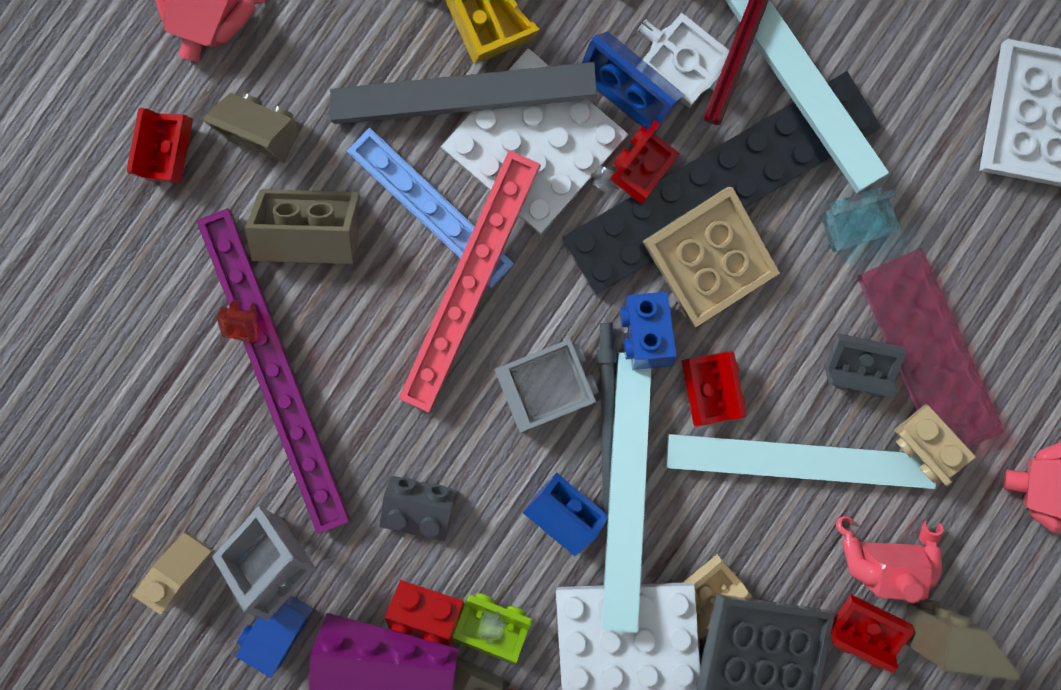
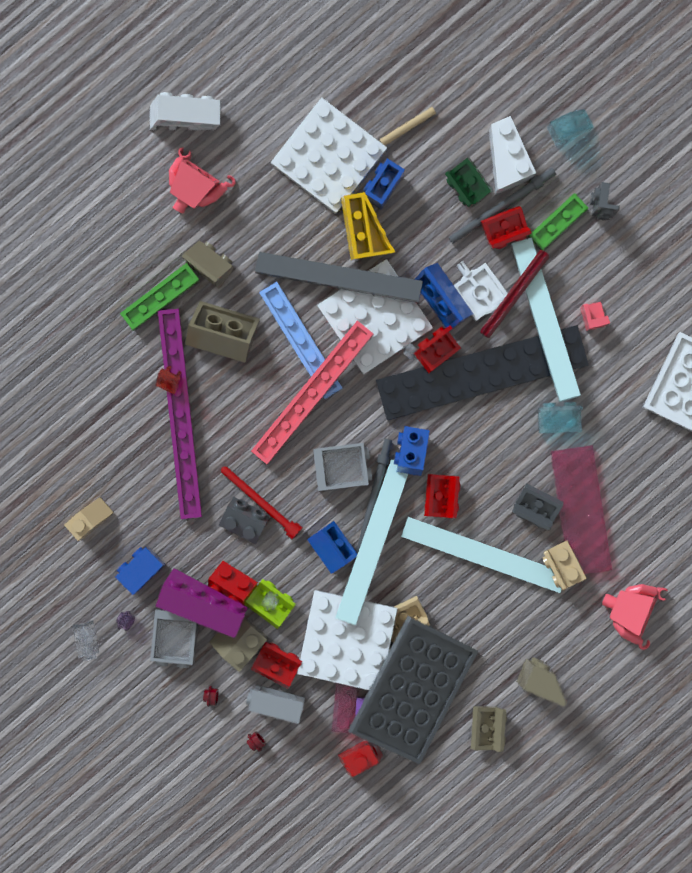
camera: 20 degrees right, 0 degrees up
red bracket [127,108,193,184] -> none
light grey window [212,506,316,621] -> none
tan plate [643,187,780,327] -> none
red bracket [831,594,914,674] -> none
coral torso [836,516,944,603] -> none
none -> bright green plate [120,263,200,331]
none -> red piece [221,466,303,540]
none -> coral panel [580,302,610,331]

